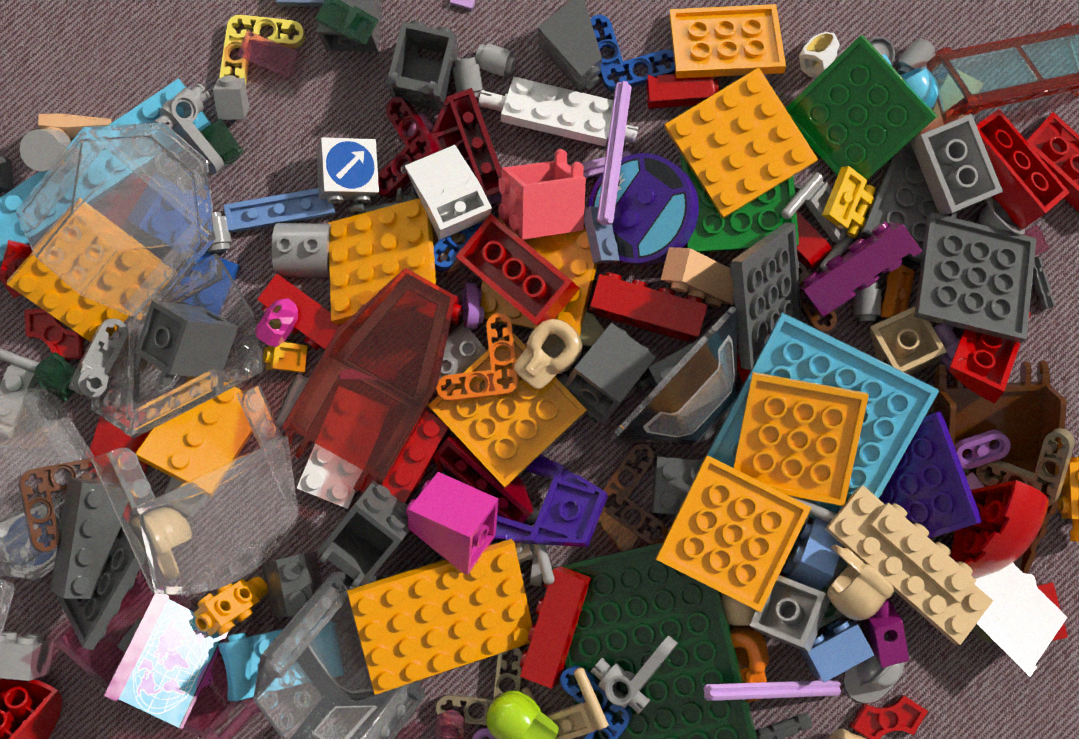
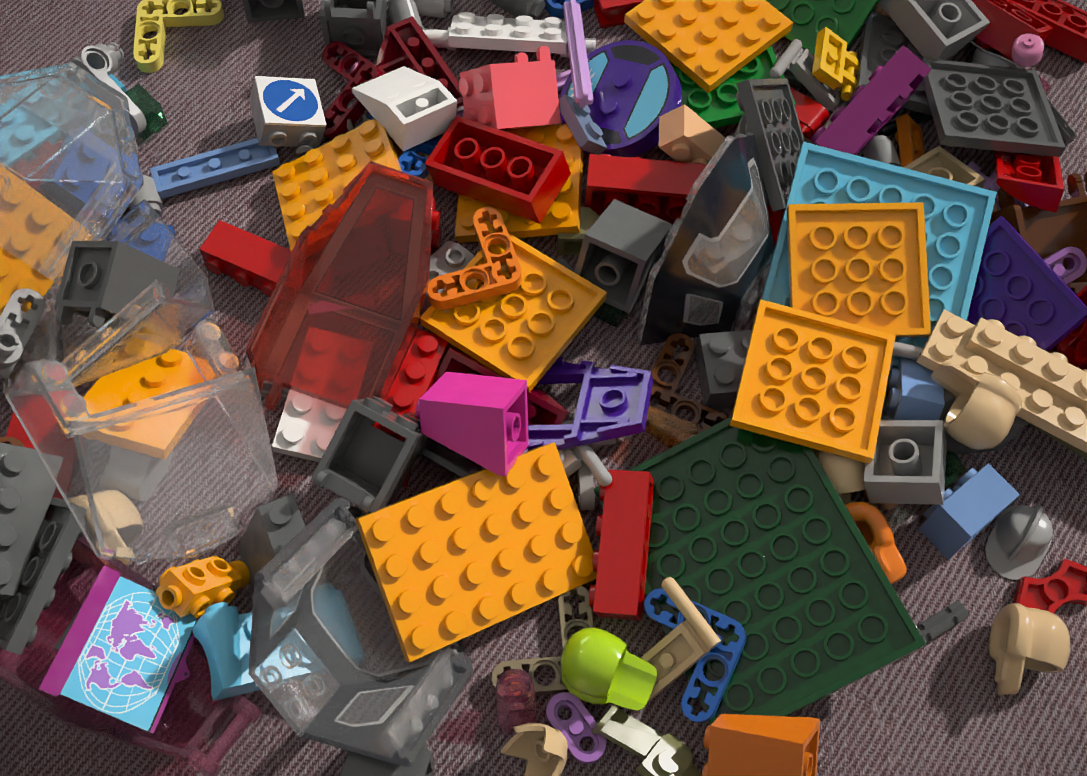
camera: 20 degrees left, 20 degrees down
light grey brick [213,75,249,120] -> none
clear pink plate [237,29,298,77] -> none
dark pink rock [255,298,298,347] -> none
bracket [263,342,308,373] -> none
light grey brick [272,223,331,278] -> none
medium lavender plate [461,282,484,328] -> none
tan piece [514,319,582,389] -> none
light grey piece [591,636,678,715] -> none
lavender axle [703,680,841,701] -> none
magenta torso [862,598,909,668] -> none
none -> bright pink piece [1011,33,1044,67]

